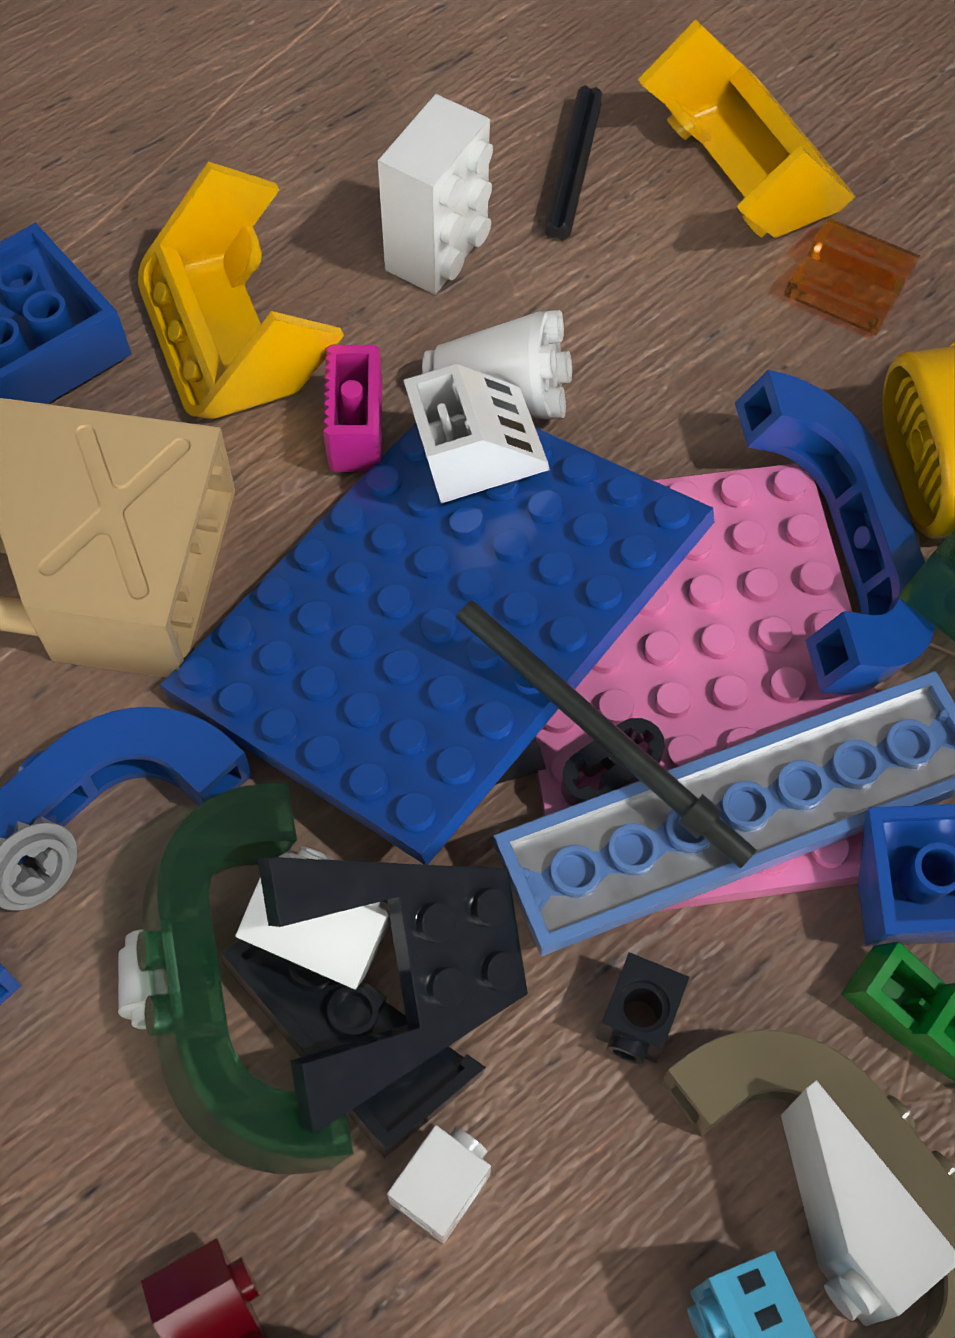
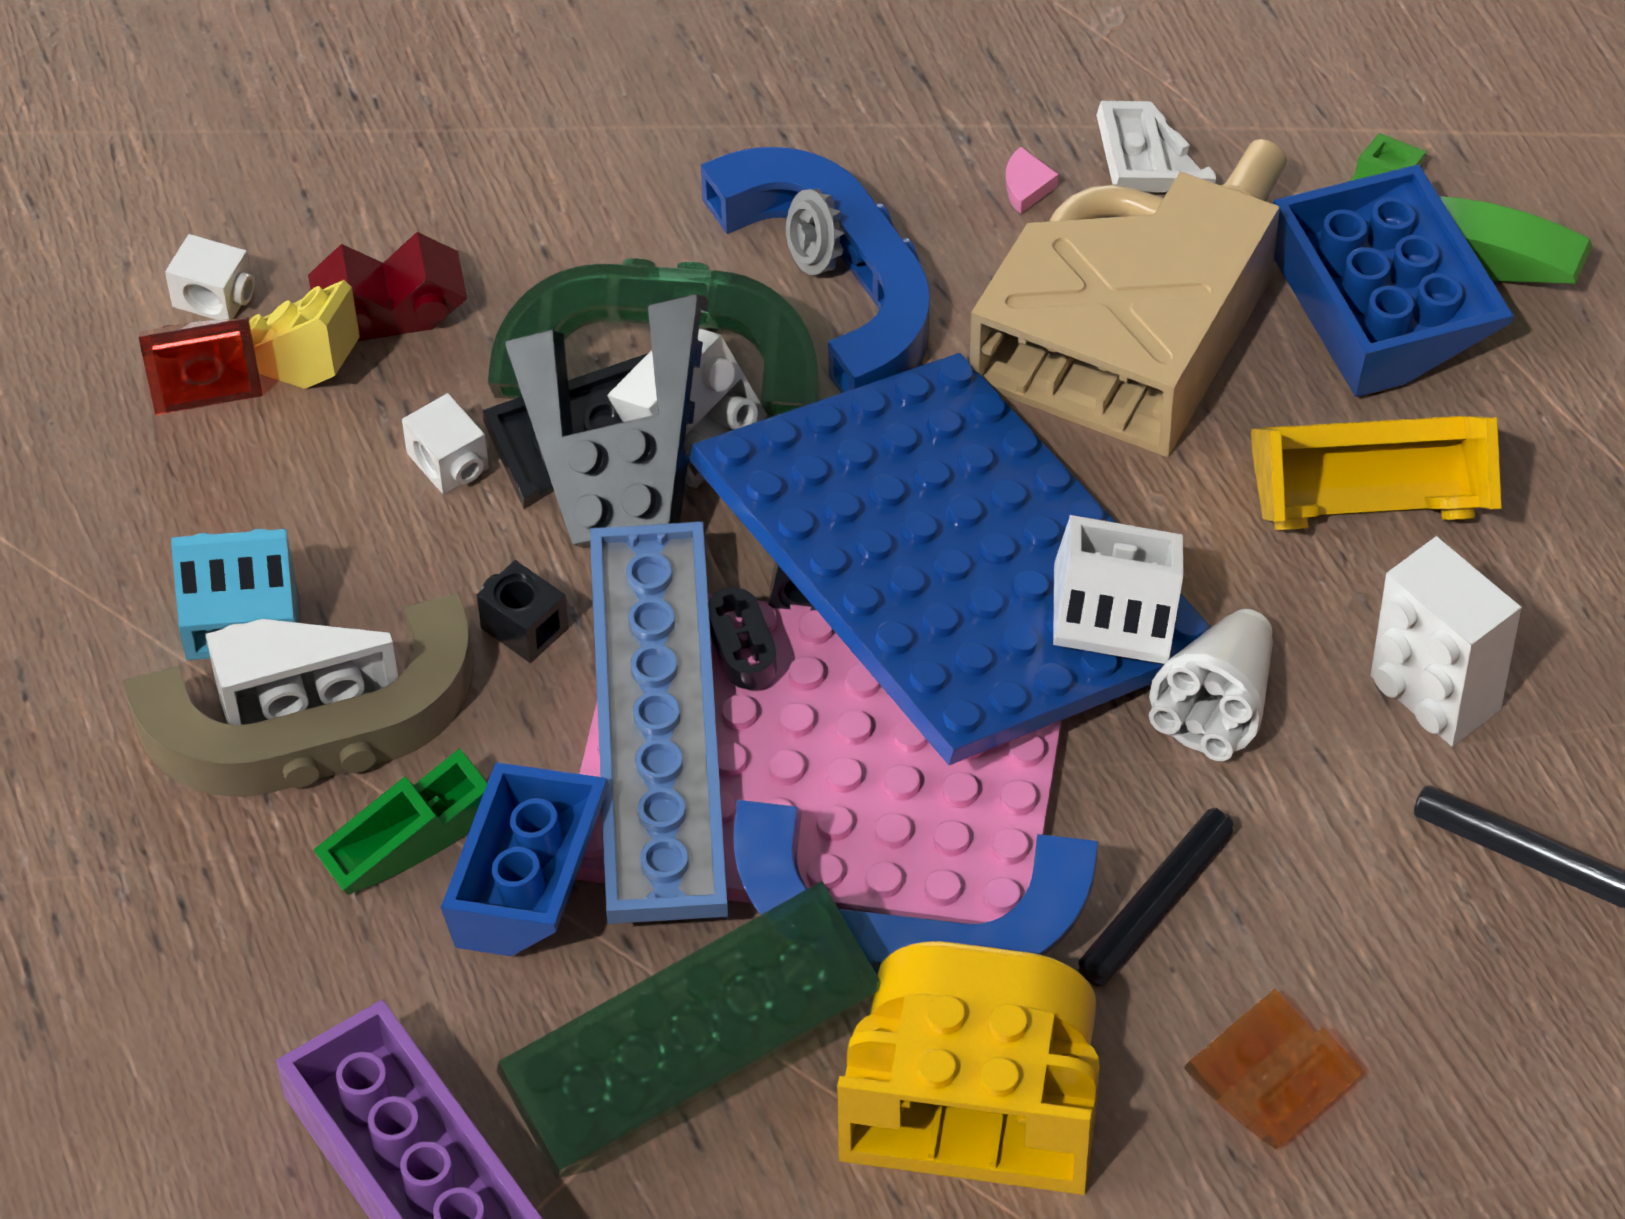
camera: 110 degrees right, 10 degrees down
dark pink brick [323,345,382,472] -> none
pearl dark grey bar [456,600,757,869] -> none
yellow windscreen [637,19,856,238] -> none
none -> black axle [1078,808,1234,987]

